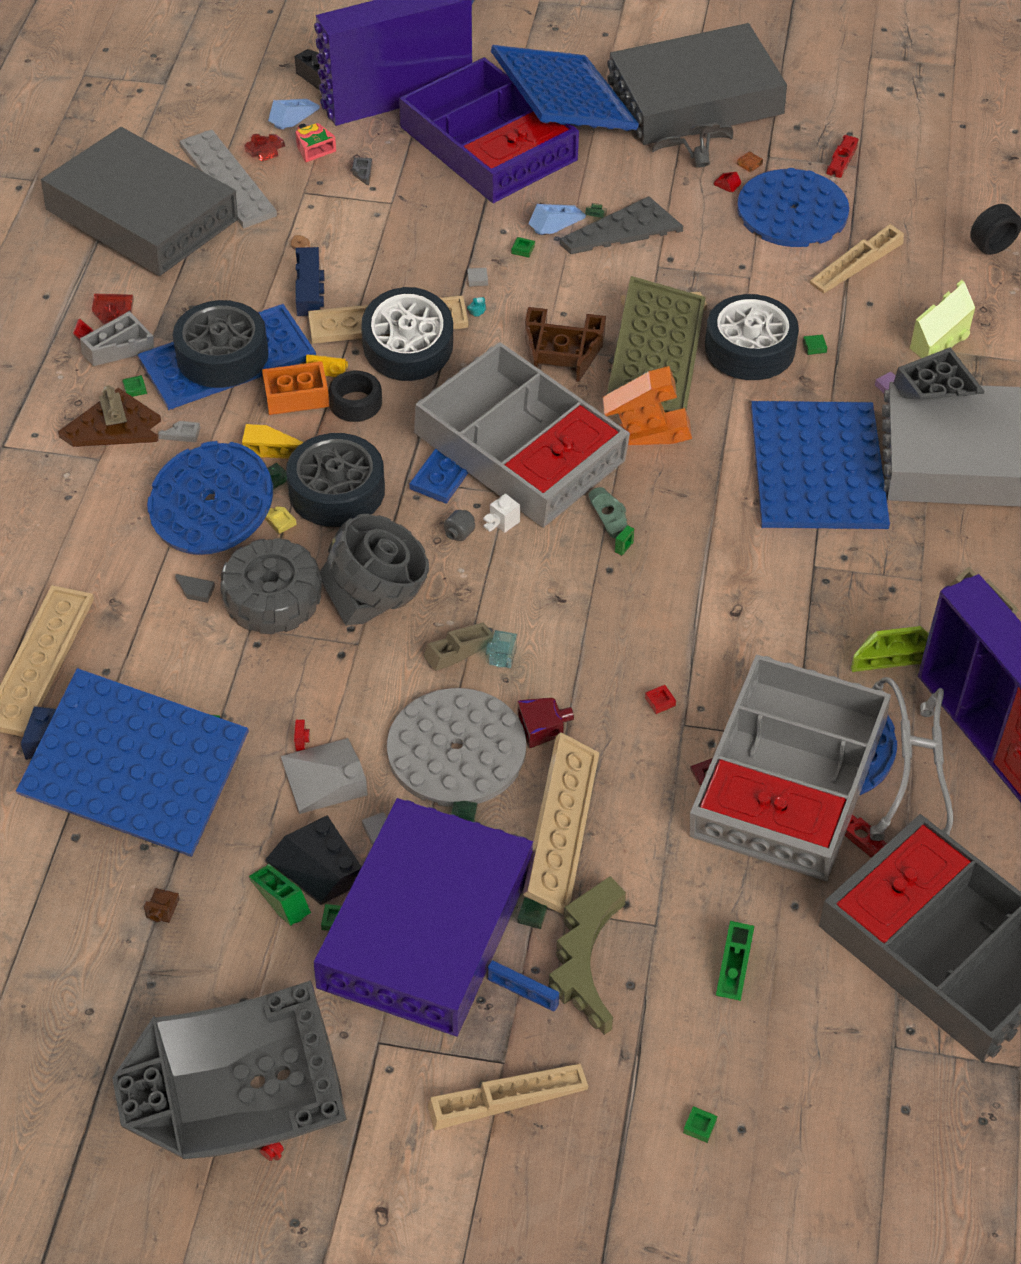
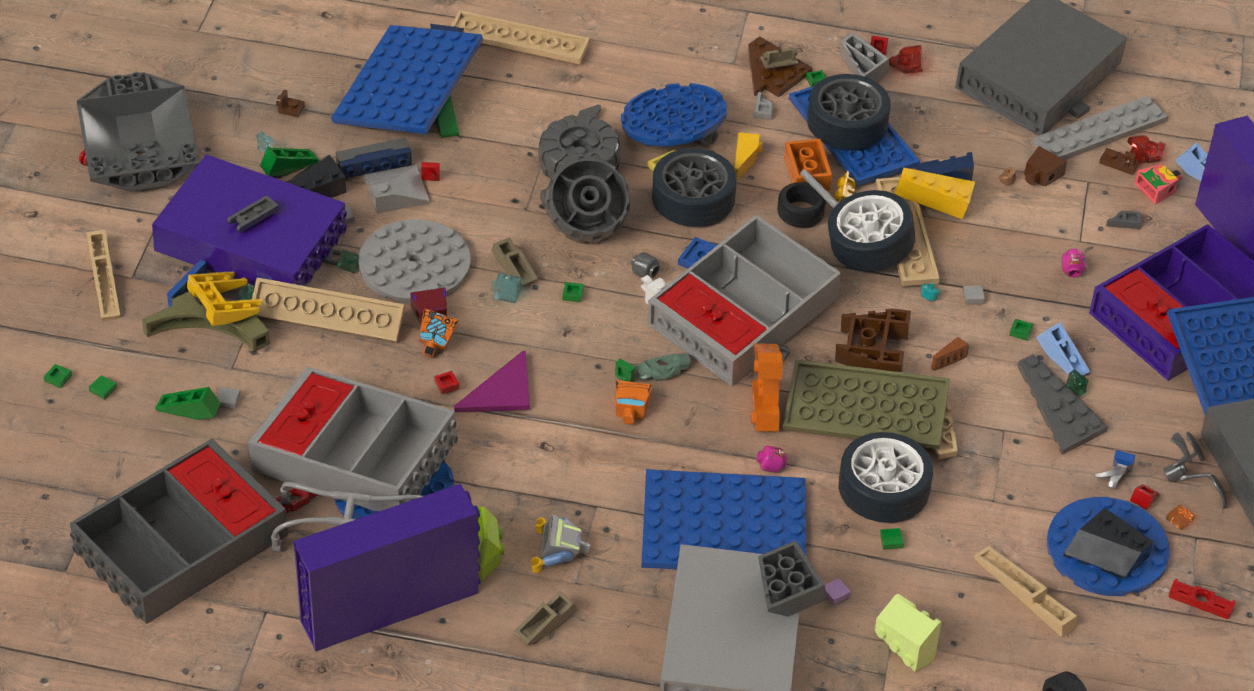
camera: 90 degrees right, 5 degrees down
none -> green tile [89,375,117,399]
none -> yellow wedge [187,271,262,326]
none -> light grey tile [217,387,240,409]
none -> dark grey hinge [227,195,279,233]
none -> clear light blue plate [256,132,275,153]
none -> dark blue piece [336,138,412,178]
none -> torso [419,308,459,357]
none -> magenta tile [454,350,530,412]
none -> torso [531,515,590,573]
none -> green tile [562,282,584,302]
none -> orange torso [615,380,652,424]
none -> dark pink head [756,445,787,473]
none -> light grey bar [800,169,838,208]
none -> yellow wedge [894,168,975,219]
none -> dark orange slope [931,337,969,371]
none -> reddish brown torso [1024,146,1067,186]
none -> dark pink head [1062,249,1086,277]
none -> black wedge [1063,508,1153,579]
none -> piece [1095,450,1136,489]
none -> reddish brown hinge [1099,148,1140,175]

